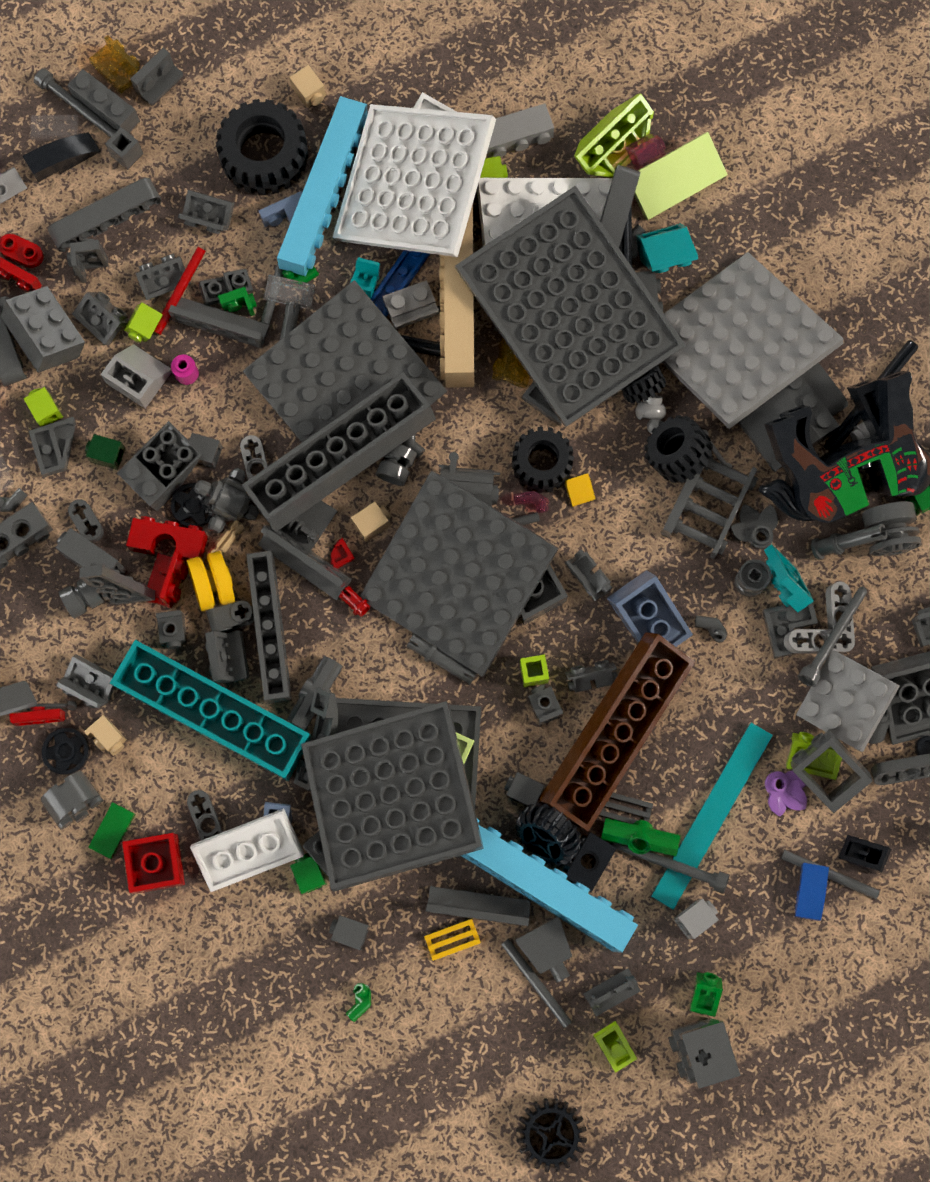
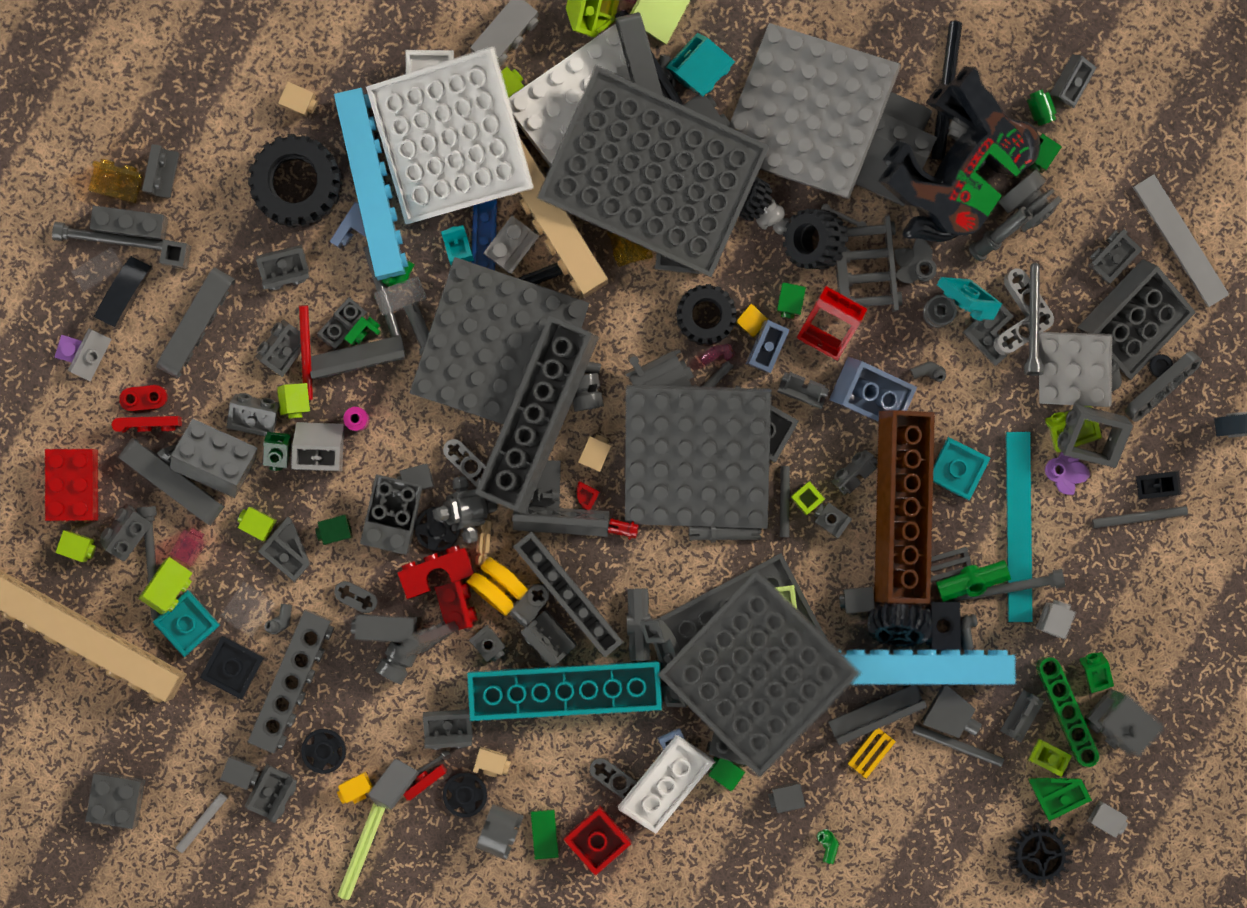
camera: 30 degrees left, 10 degrees up
dark grey bracket [67,239,109,283] -> none
blue slope [795,863,829,921] -> none
none -> dark green brick [263,432,291,471]
none -> sand blue brick [746,320,790,373]
none -> green brick [776,283,806,320]
none -> dark grey bar [780,466,790,537]
none -> red window [796,286,867,361]
none -> teal plate [933,437,991,501]
none -> dark grey arm [961,614,978,650]
none -> green wing [1028,778,1092,821]
none -> green beam [1036,657,1099,767]
none -> light grey brick [1087,800,1128,838]

